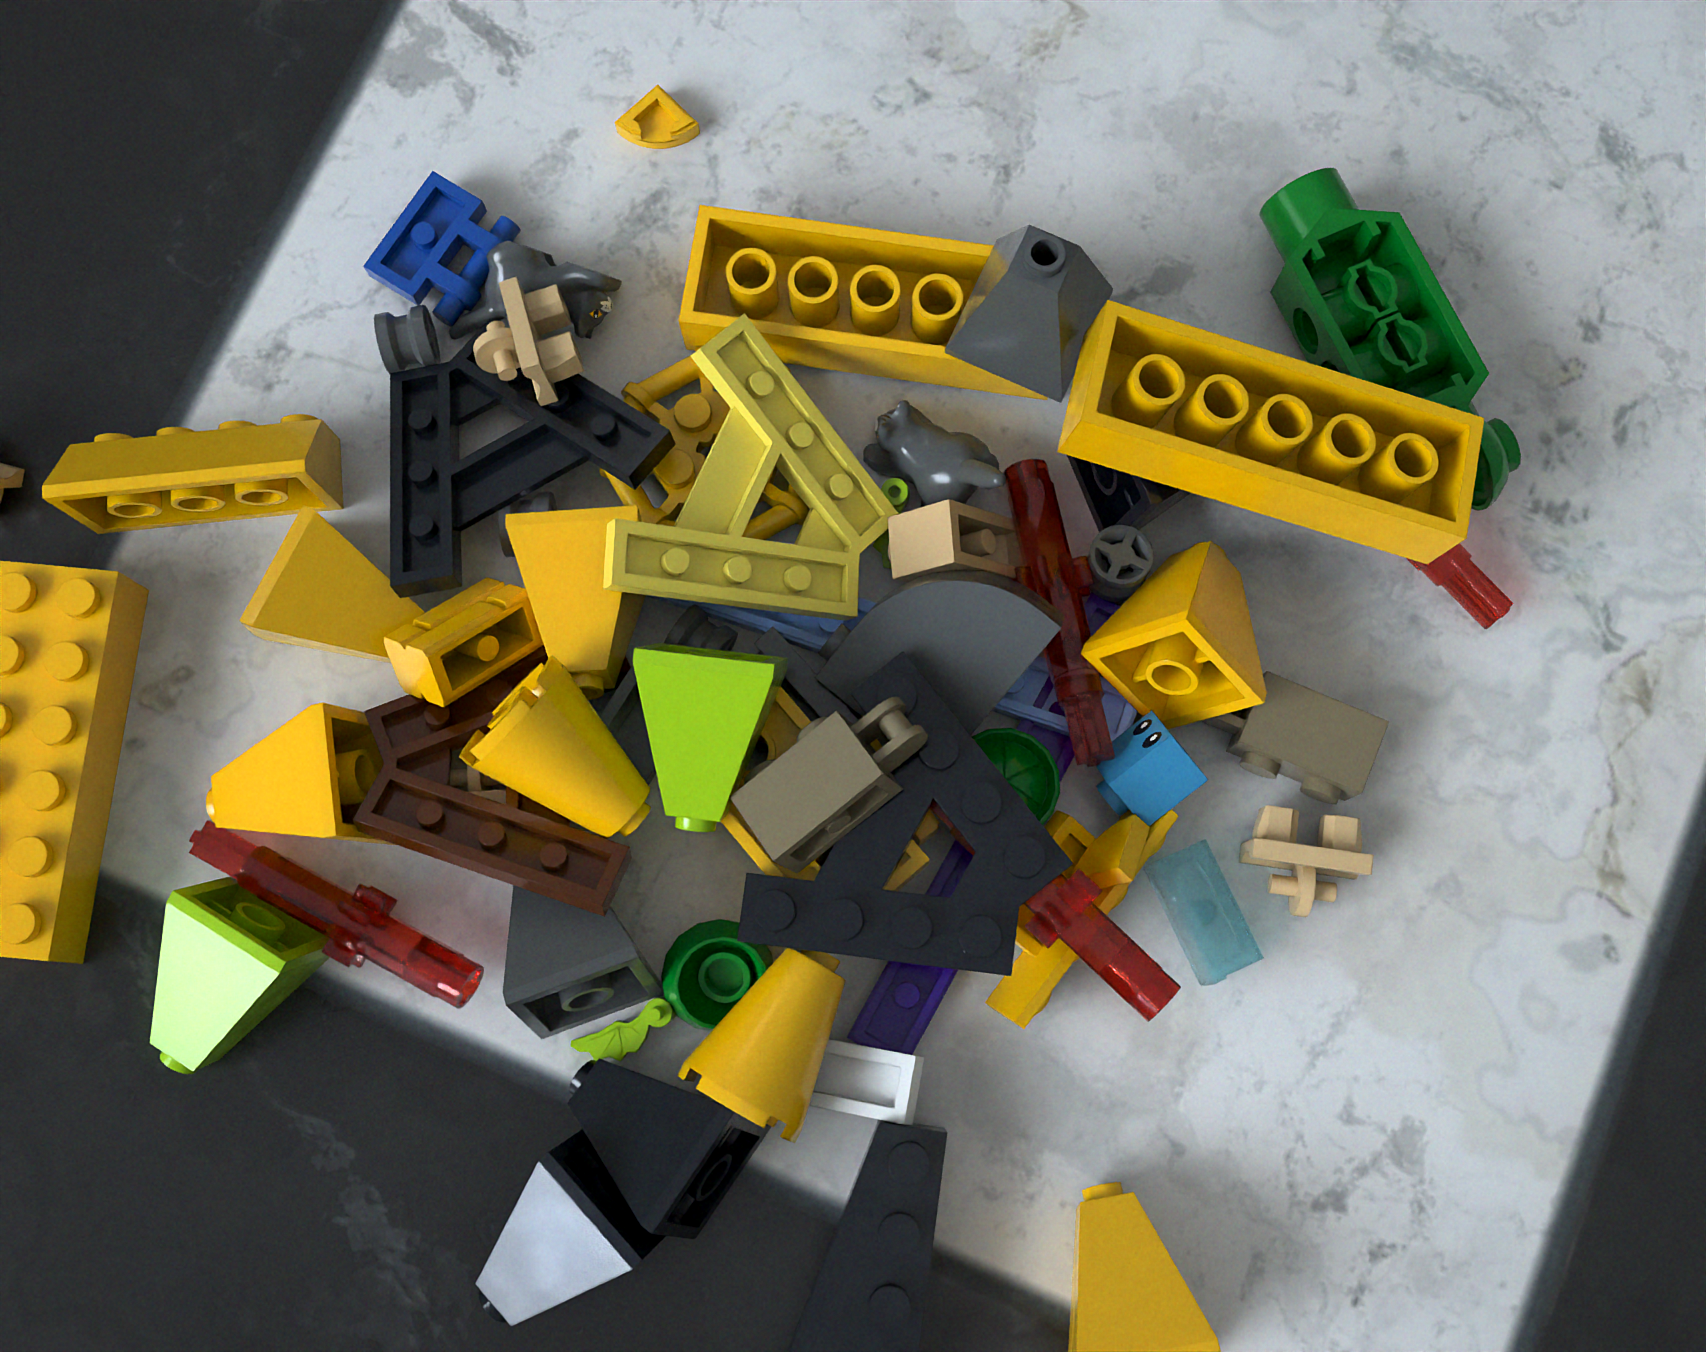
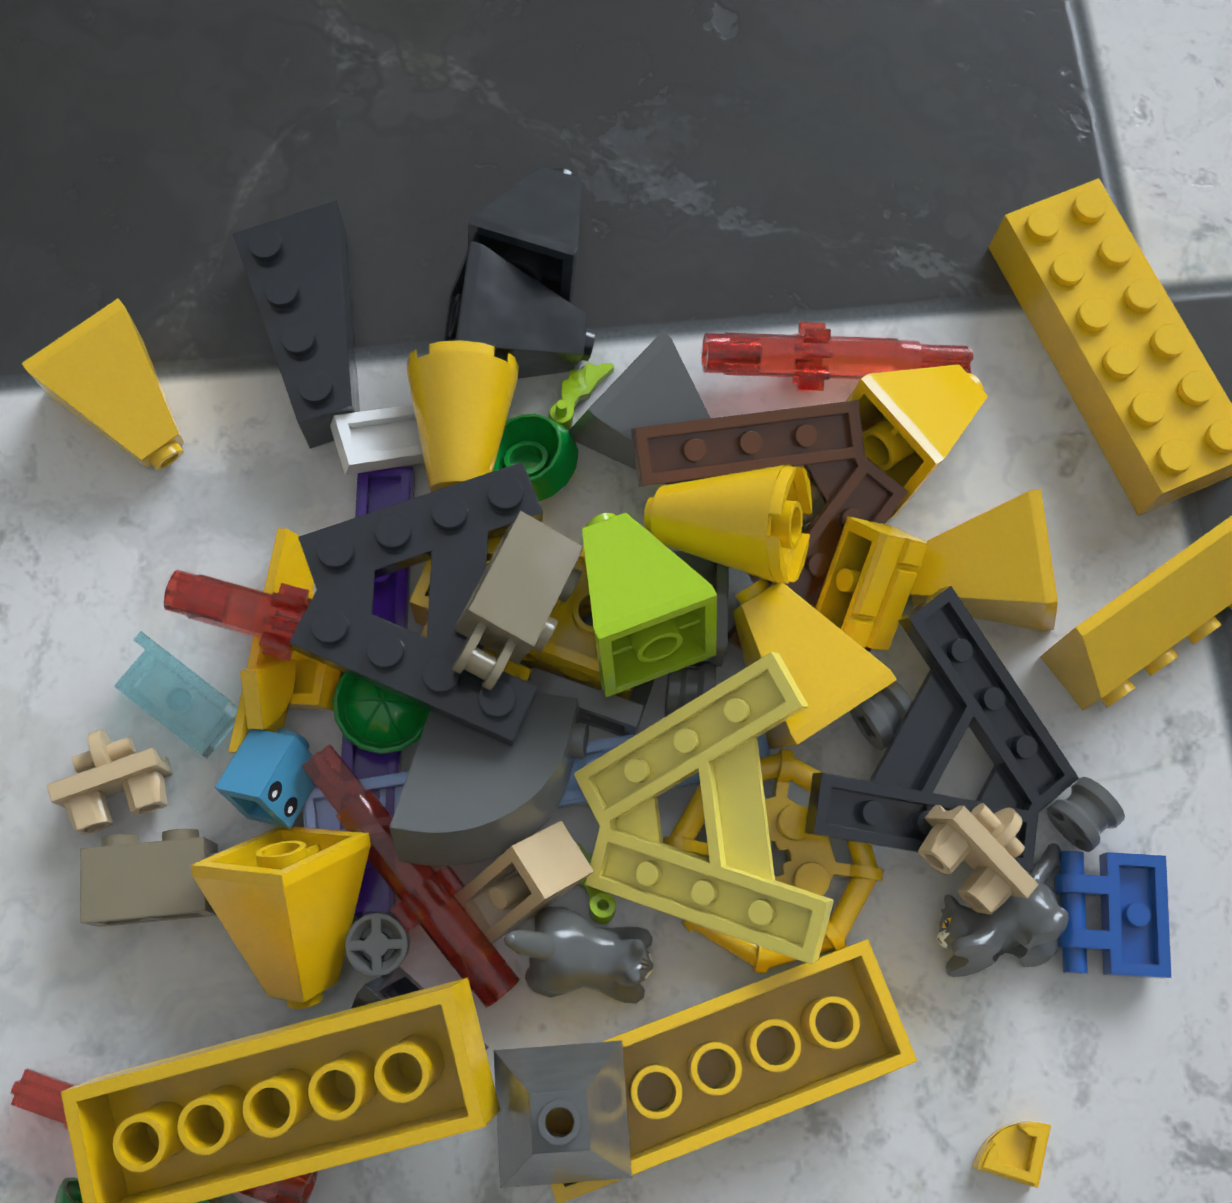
camera: 145 degrees right, 5 degrees down
slope [150,874,343,1074] -> none

